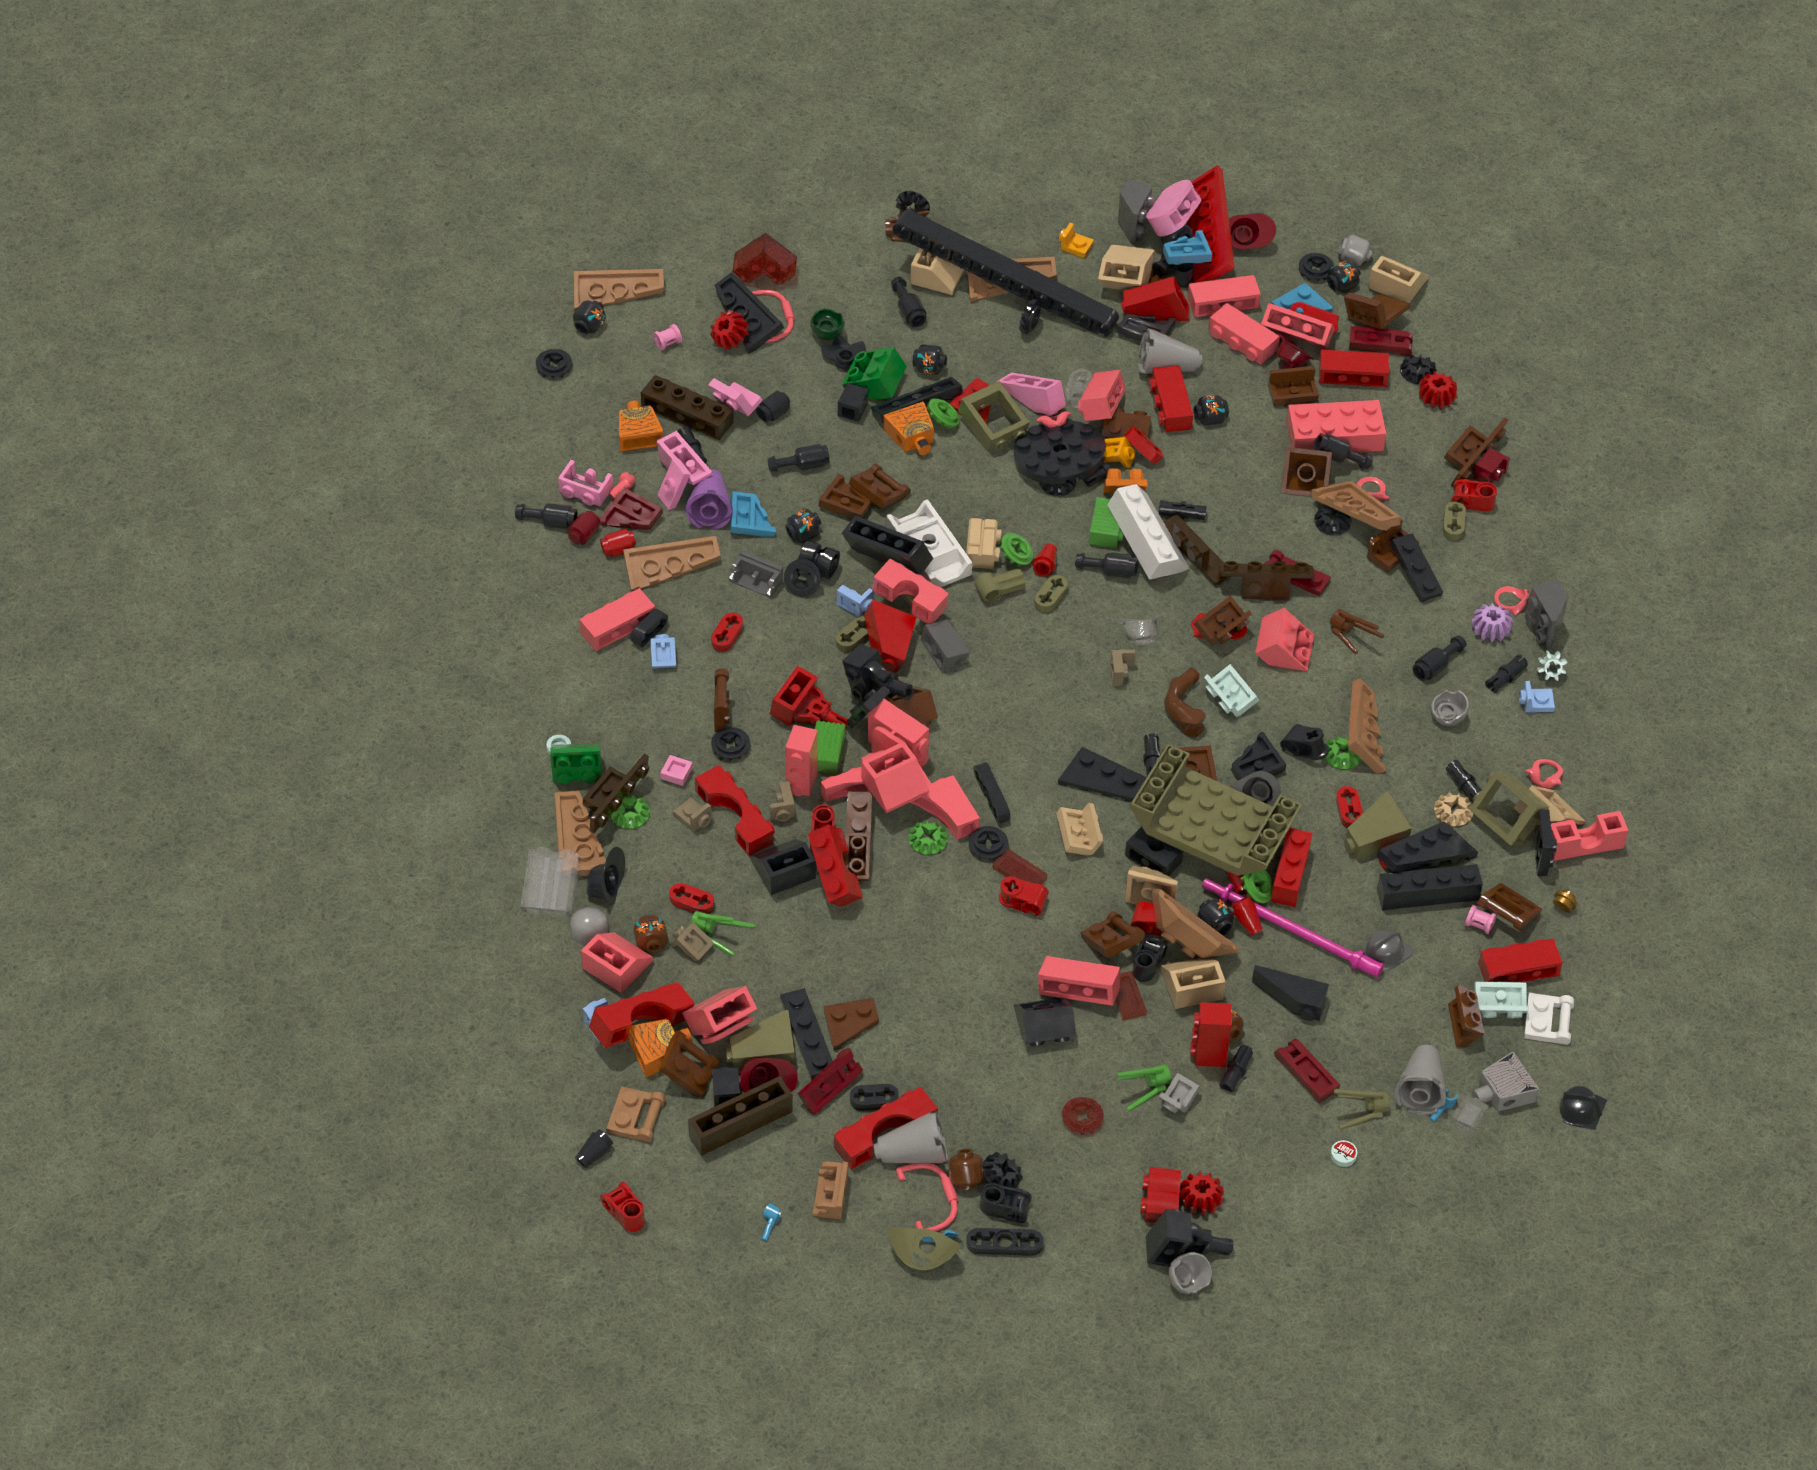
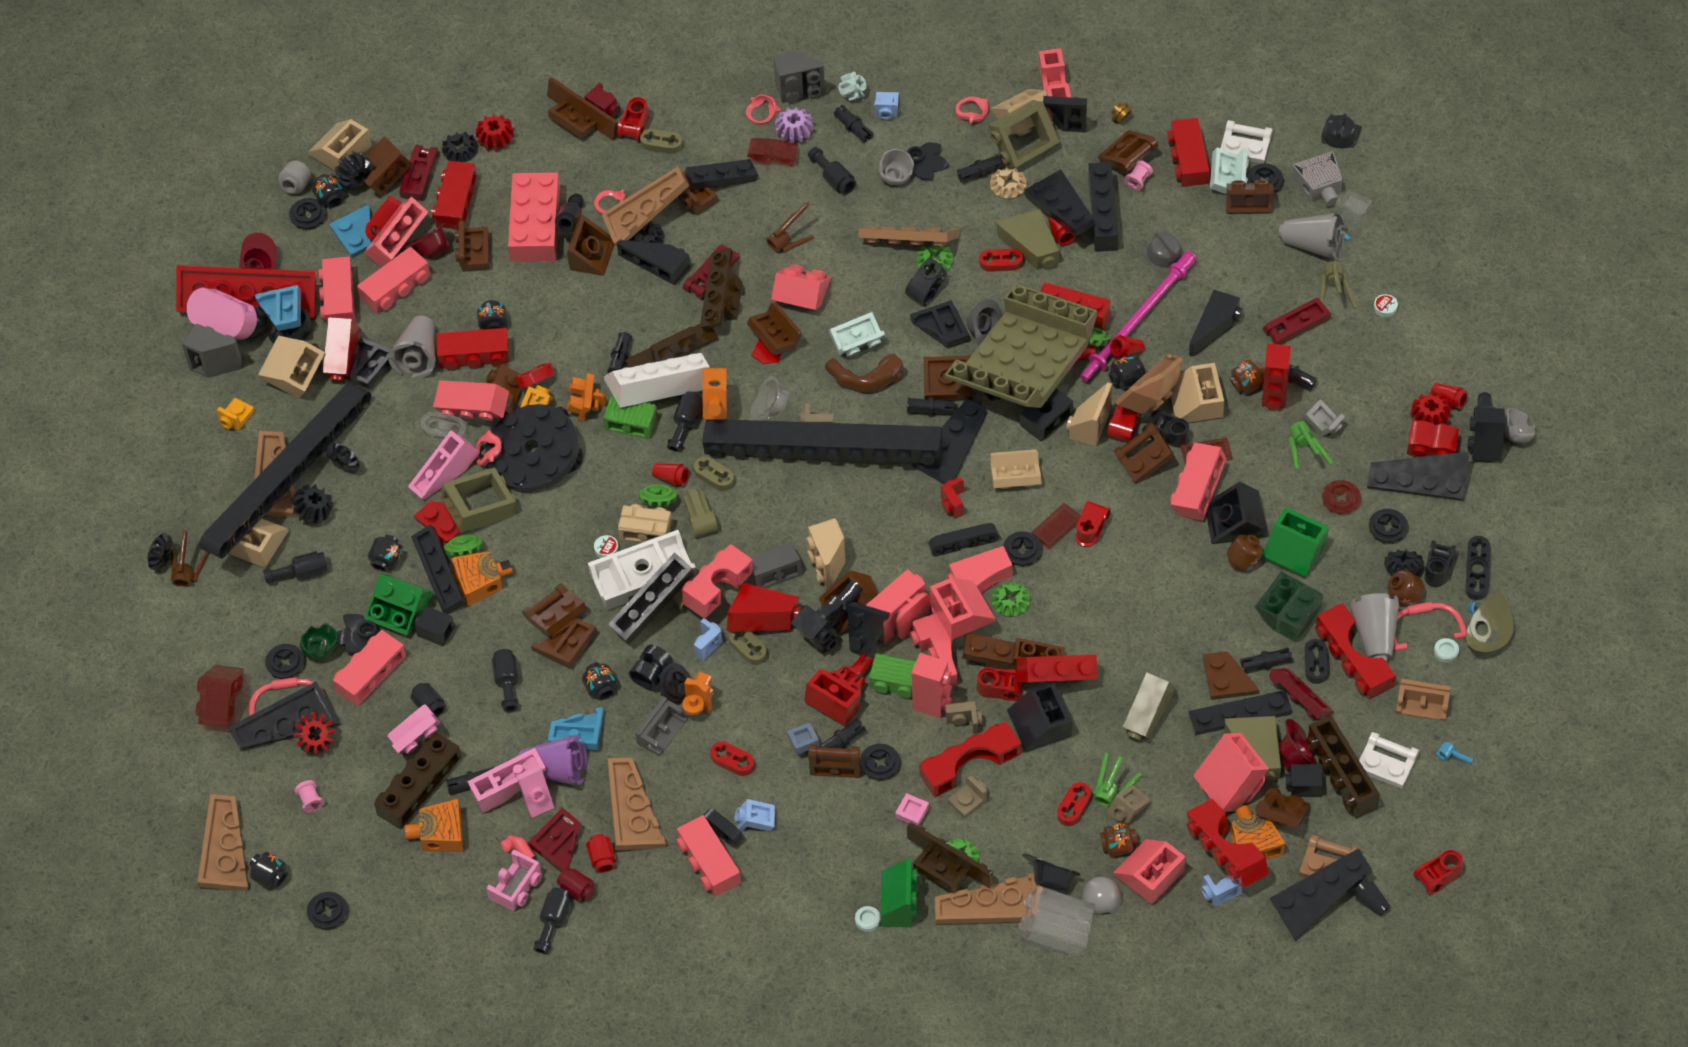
camera: 80 degrees left, 5 degrees up
none -> black gear [265,644,305,679]
none -> black gear [291,484,333,525]
none -> coral brick [333,630,406,706]
none -> black gear [334,151,374,190]
none -> tile [594,535,619,558]
none -> black slope [617,240,690,285]
none -> orange hips [682,671,714,716]
none -> black brick [702,419,943,465]
none -> orange torso [703,368,727,419]
none -> clear red slope [747,138,798,166]
none -> sand blue tile [787,722,820,756]
none -> tan slope [806,518,846,590]
none -> black pin [819,718,866,748]
none -> black plate [907,142,949,180]
none -> red bracket [940,477,964,519]
none -> slope [1123,672,1176,741]
none -> reddish brown head [1227,535,1263,571]
none -> black pin [1240,647,1292,673]
none -> black gear [1246,163,1283,192]
none -> clear green slope [1255,571,1323,643]
none -> green slope [1262,507,1329,578]
none -> black wing [1270,848,1372,942]
none -> white plate [1359,732,1420,789]
none -> black wing [1367,452,1470,500]
none -> black gear [1369,509,1408,544]
none -> red cone [1431,382,1468,410]
none -> light aqua tile [1434,638,1459,663]

